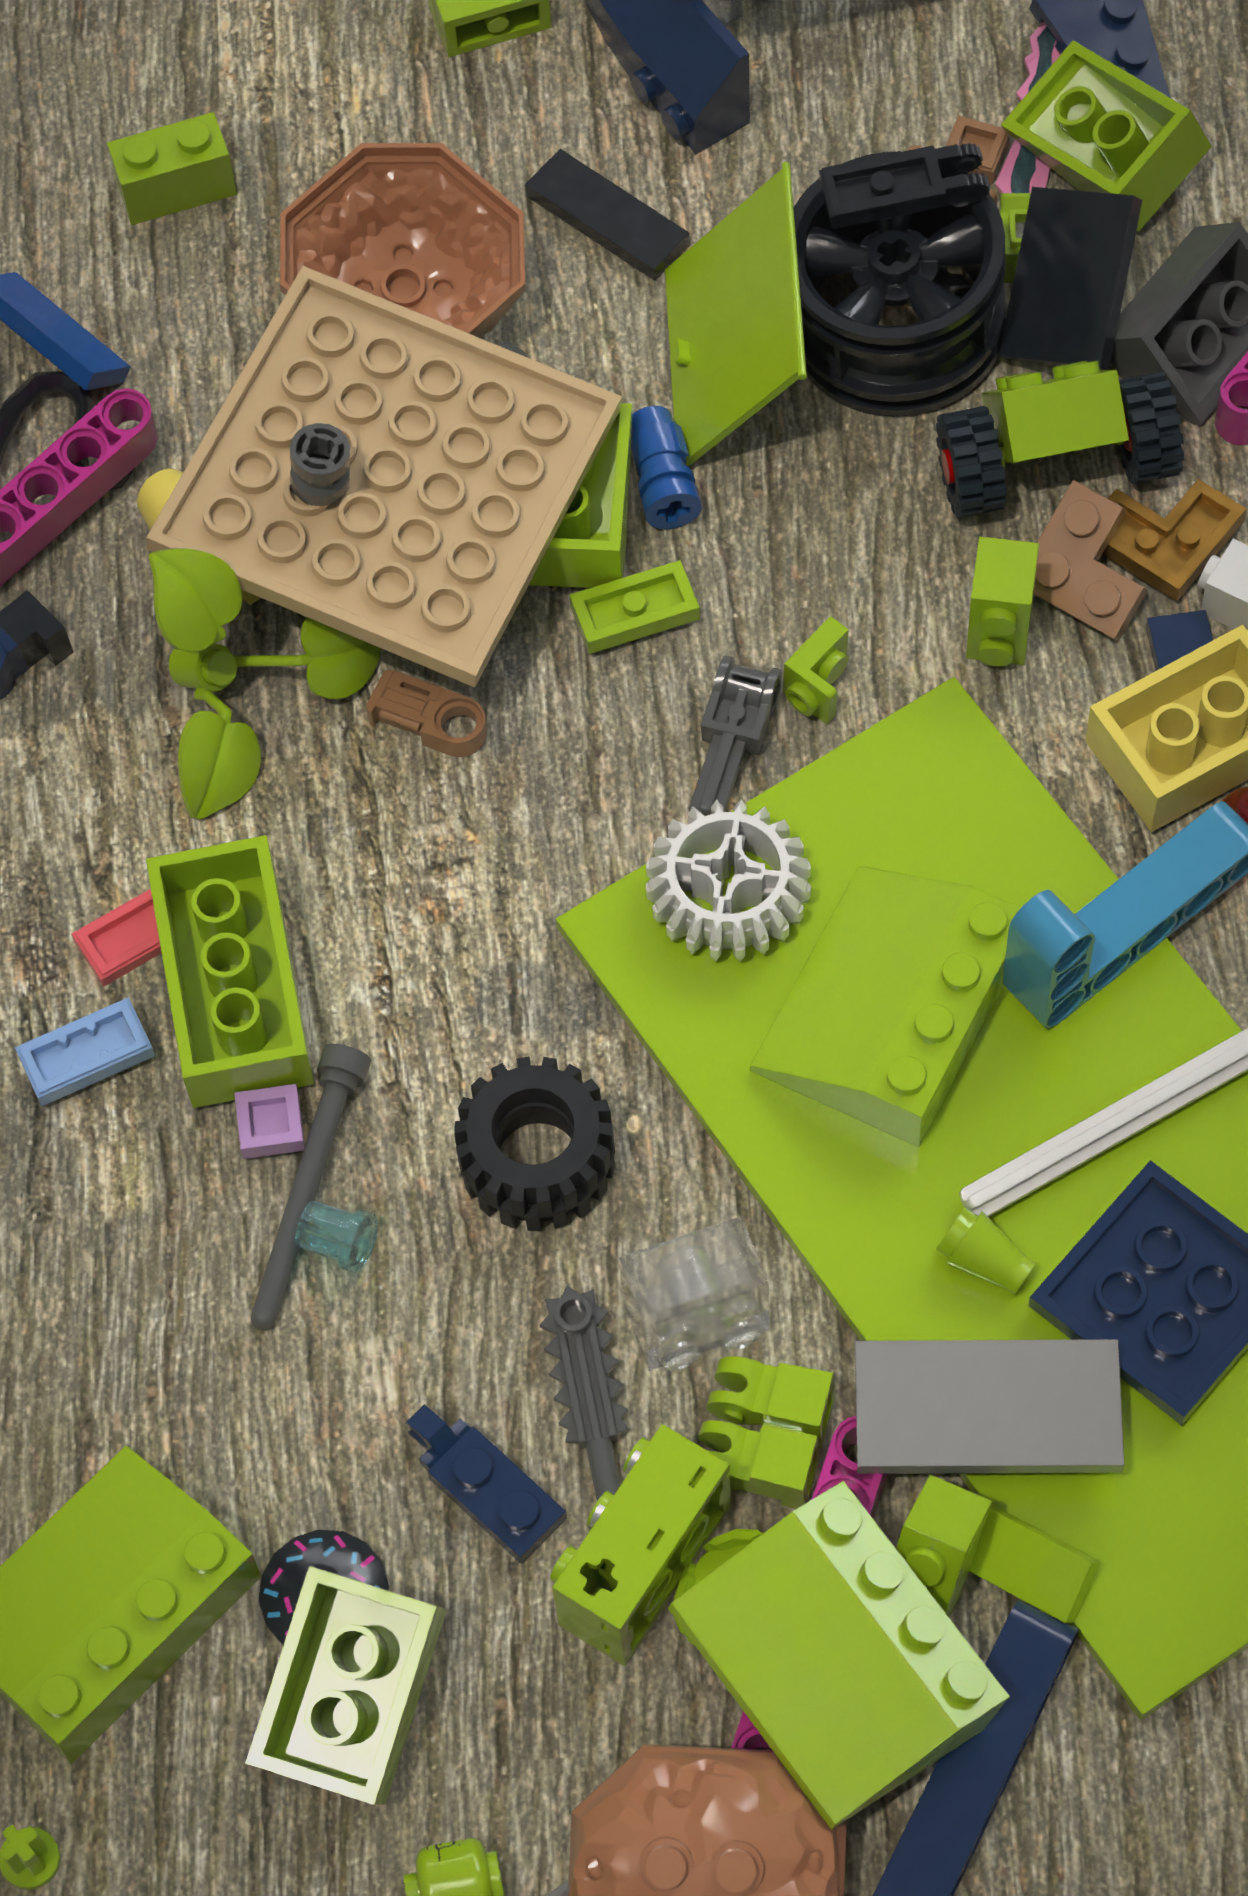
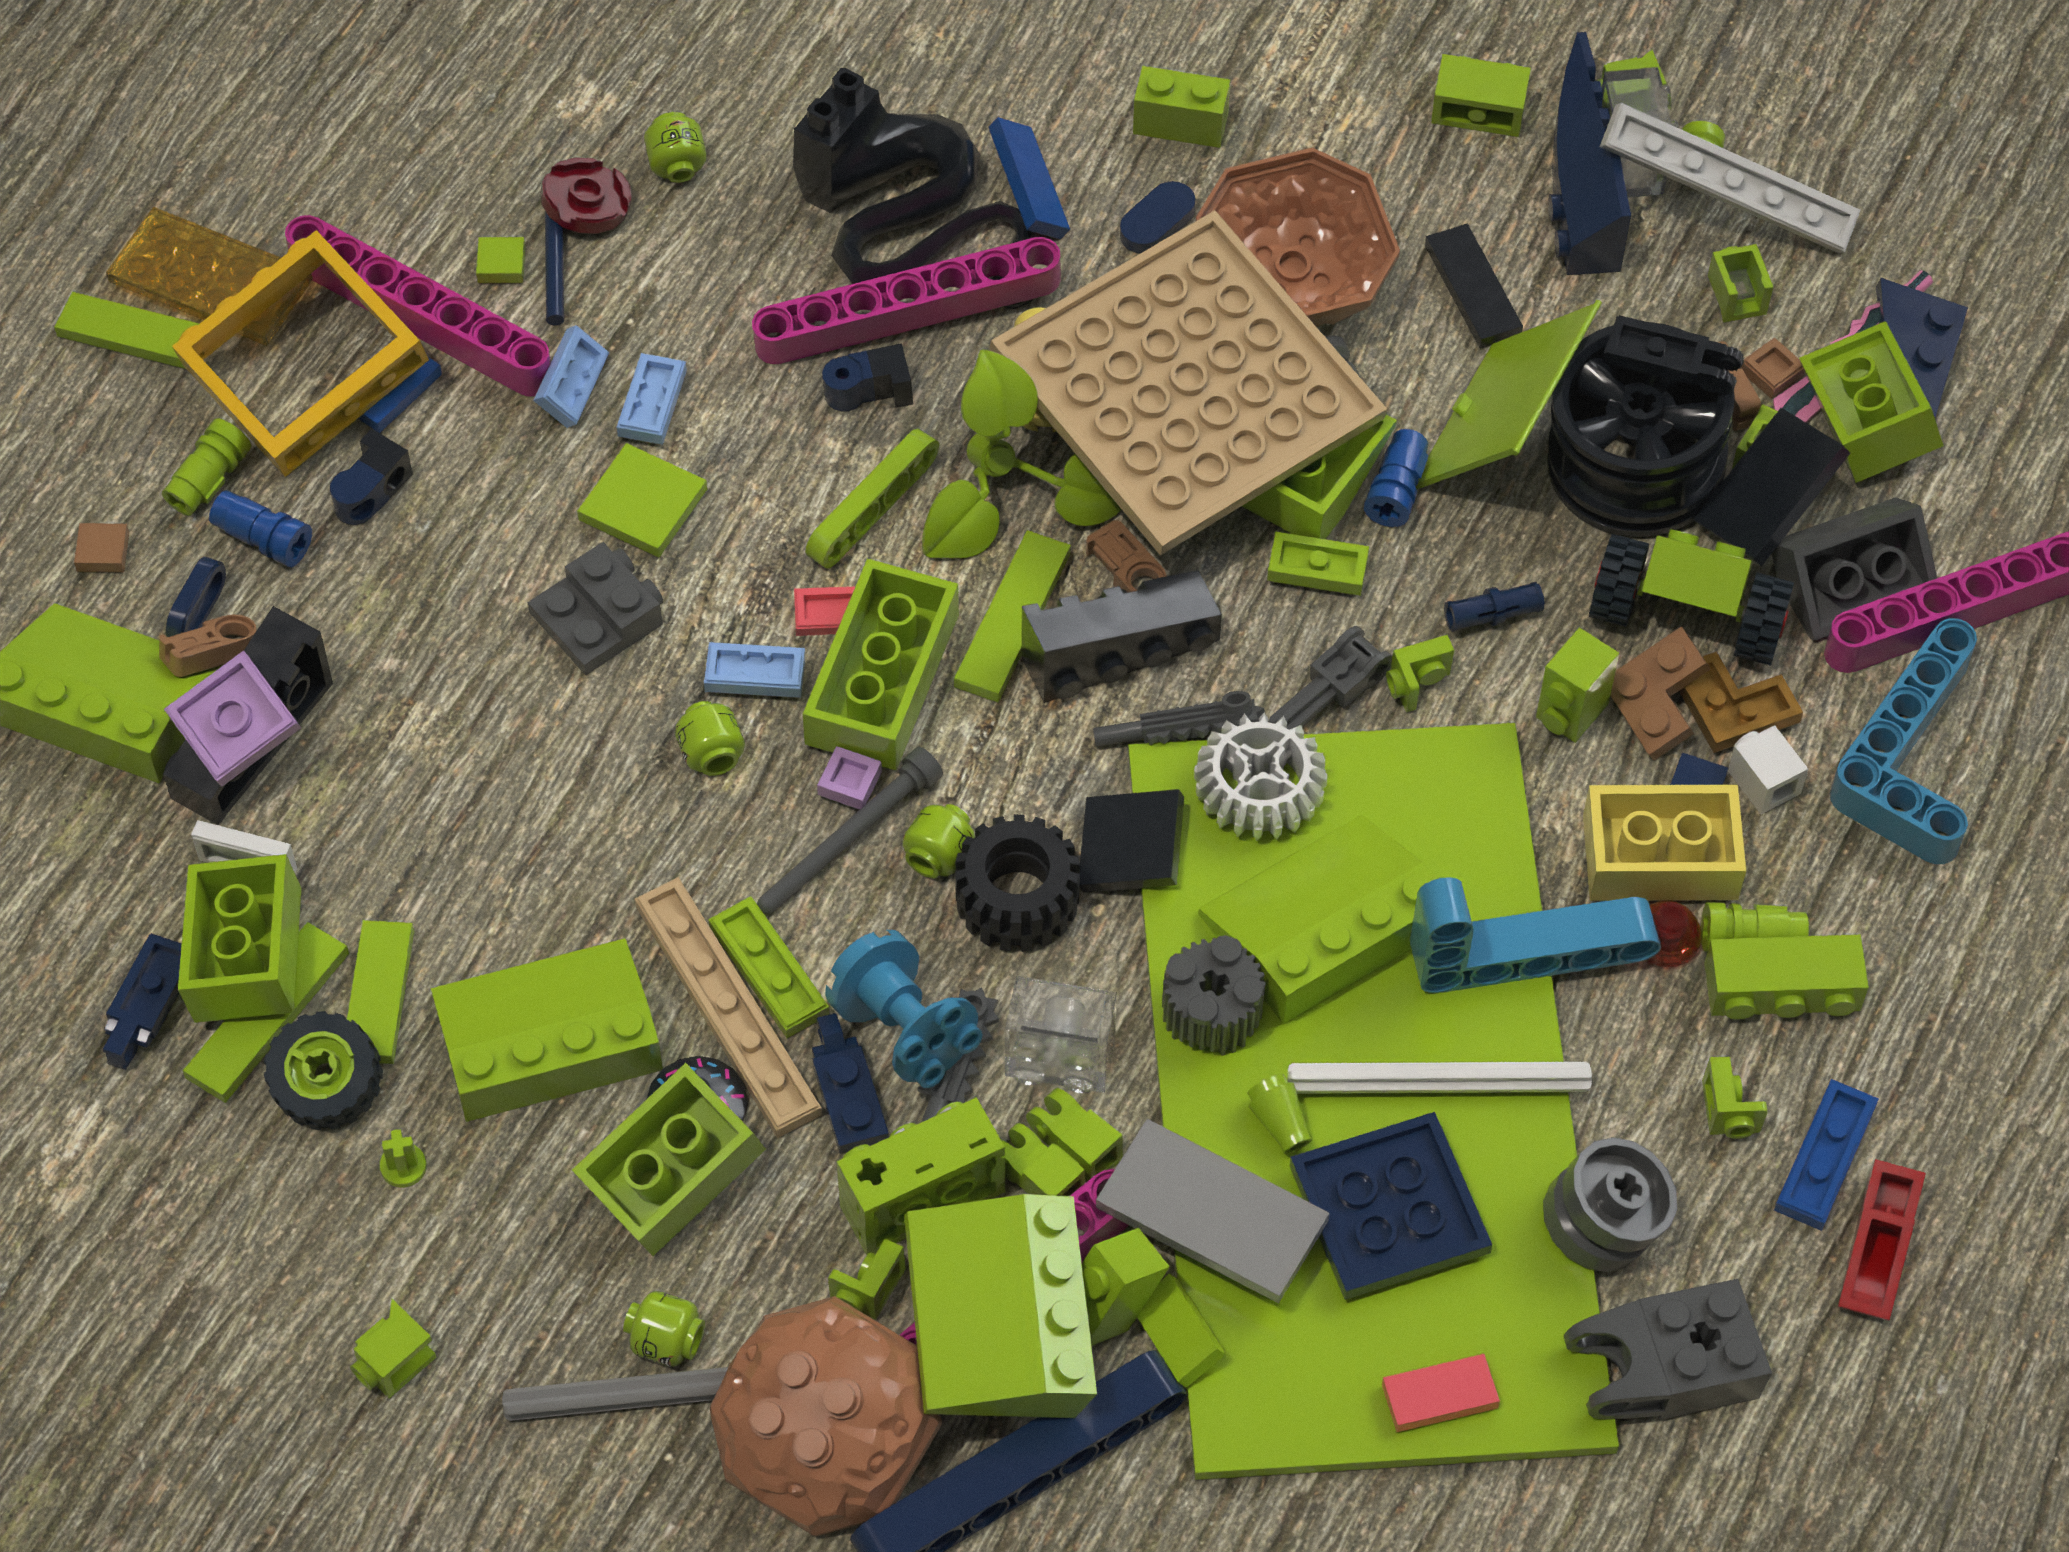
camera: 25 degrees right, 5 degrees down
dark grey wheel [290,423,350,506] -> none
clear light blue bush [295,1200,378,1273] -> none
none -> tan tile [635,877,822,1138]
none -> lime head [675,701,745,776]
none -> lime tile [708,896,830,1039]
none -> lime beam [805,428,940,569]
none -> dark azure piece [825,930,983,1088]
none -> lime bracket [828,1239,906,1320]
none -> lime head [902,804,975,879]
none -> lime tile [954,530,1071,703]
none -> black wedge [1022,570,1222,703]
none -> black tile [1079,789,1184,893]
none -> dark grey piece [1093,691,1265,747]
none -> dark blue tile [1120,181,1195,253]
none -> dark grey brick [1162,935,1265,1056]
none -> dark blue pin [1444,581,1545,632]
none -> lime window [1708,244,1773,323]

